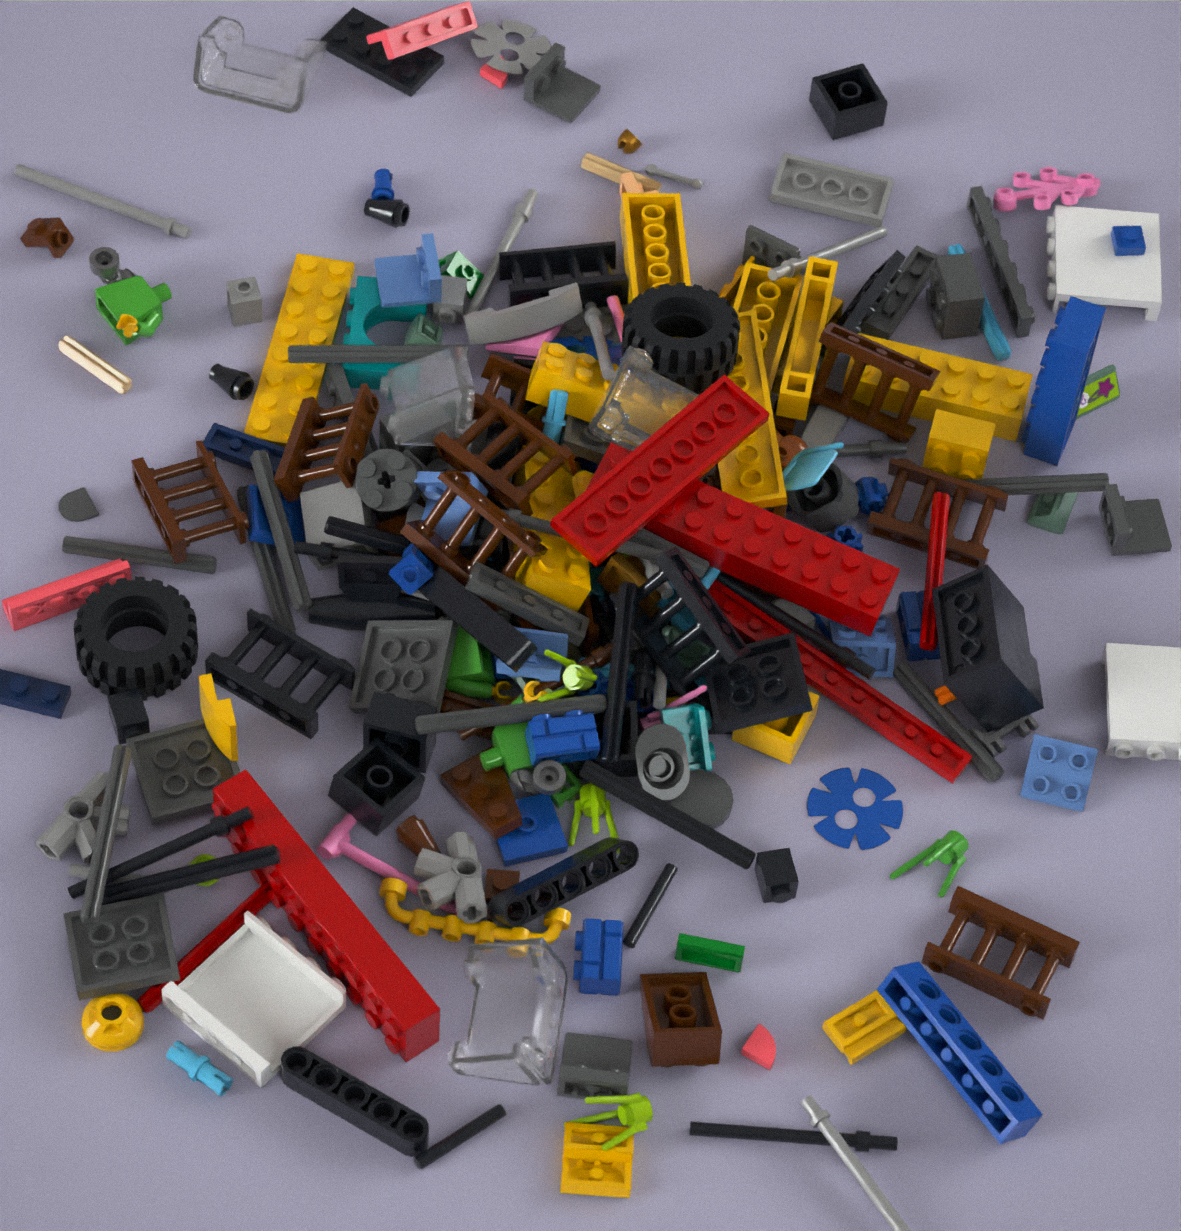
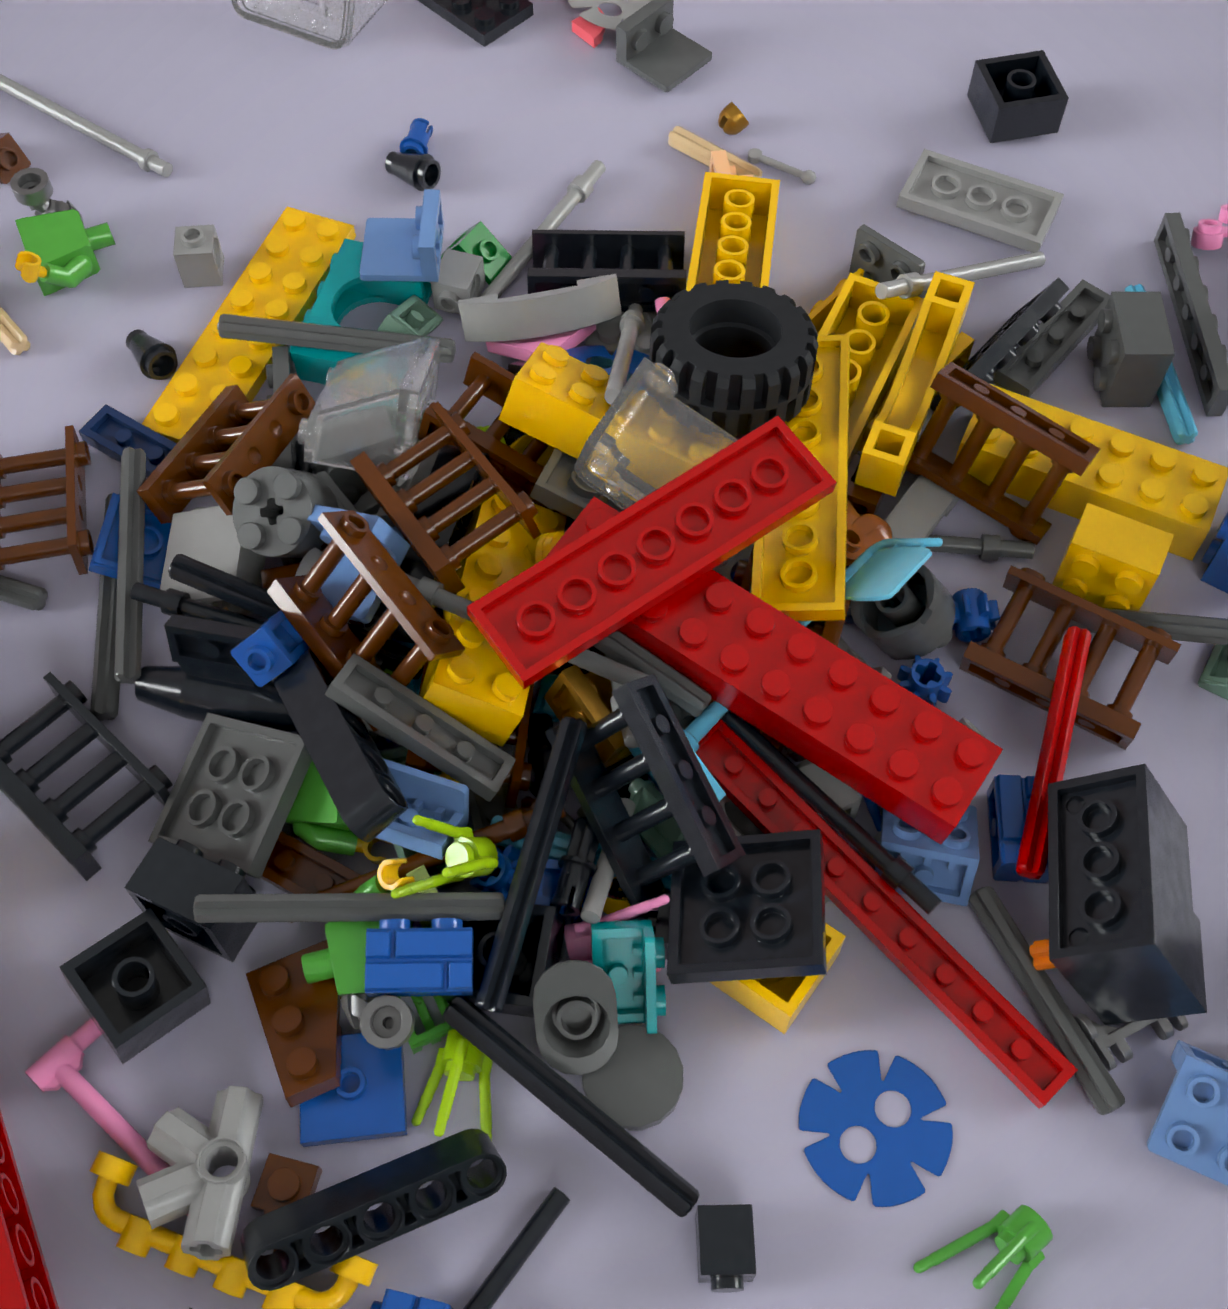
camera: 15 degrees right, 5 degrees up
reddish brown cone [395,815,442,857] -> none
medium azure axle [542,389,568,444] -> none

